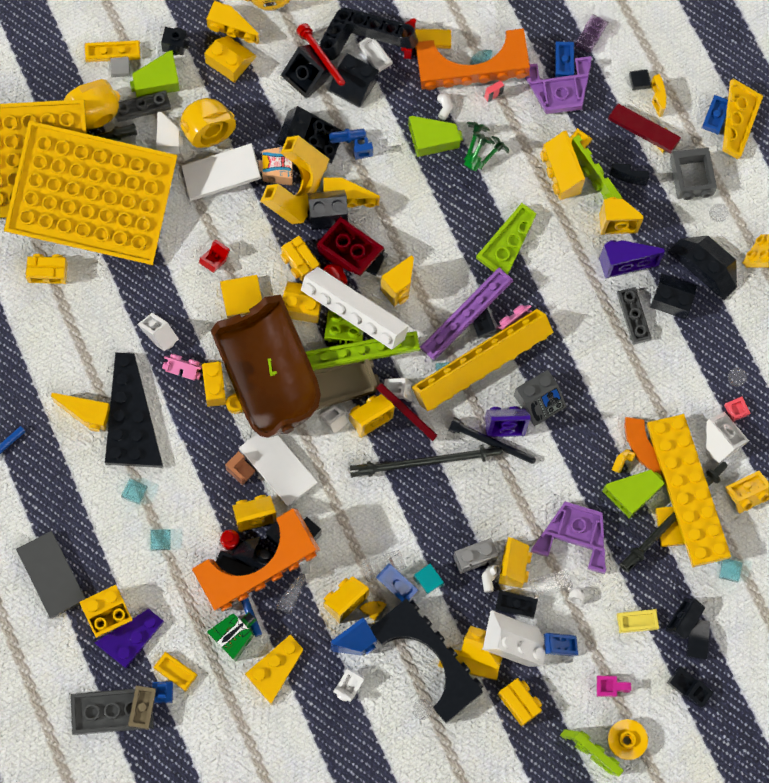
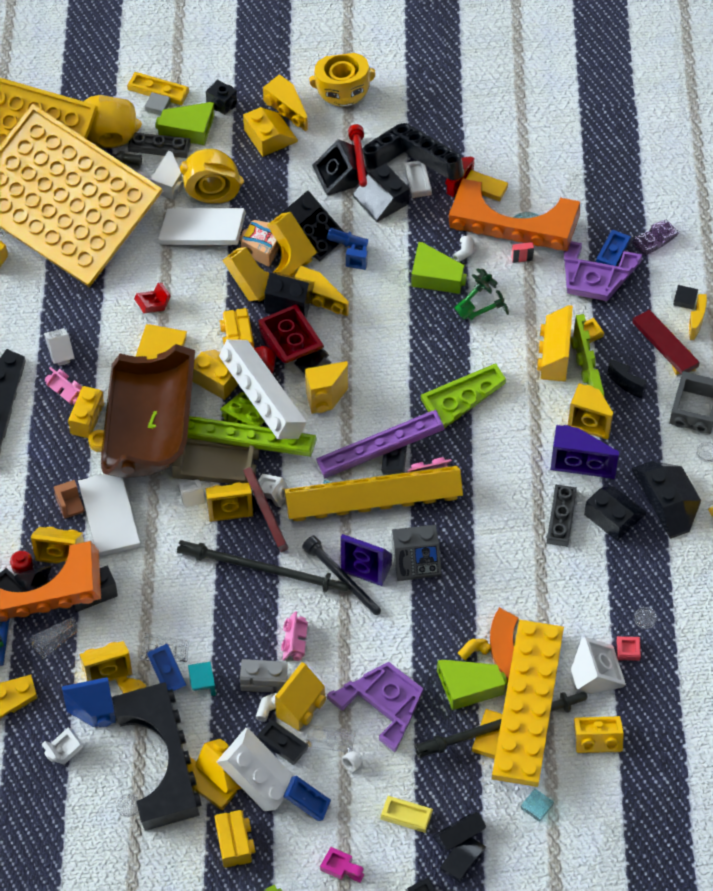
camera: 30 degrees right, 15 degrees down
none -> bright pink hinge [281,611,308,661]

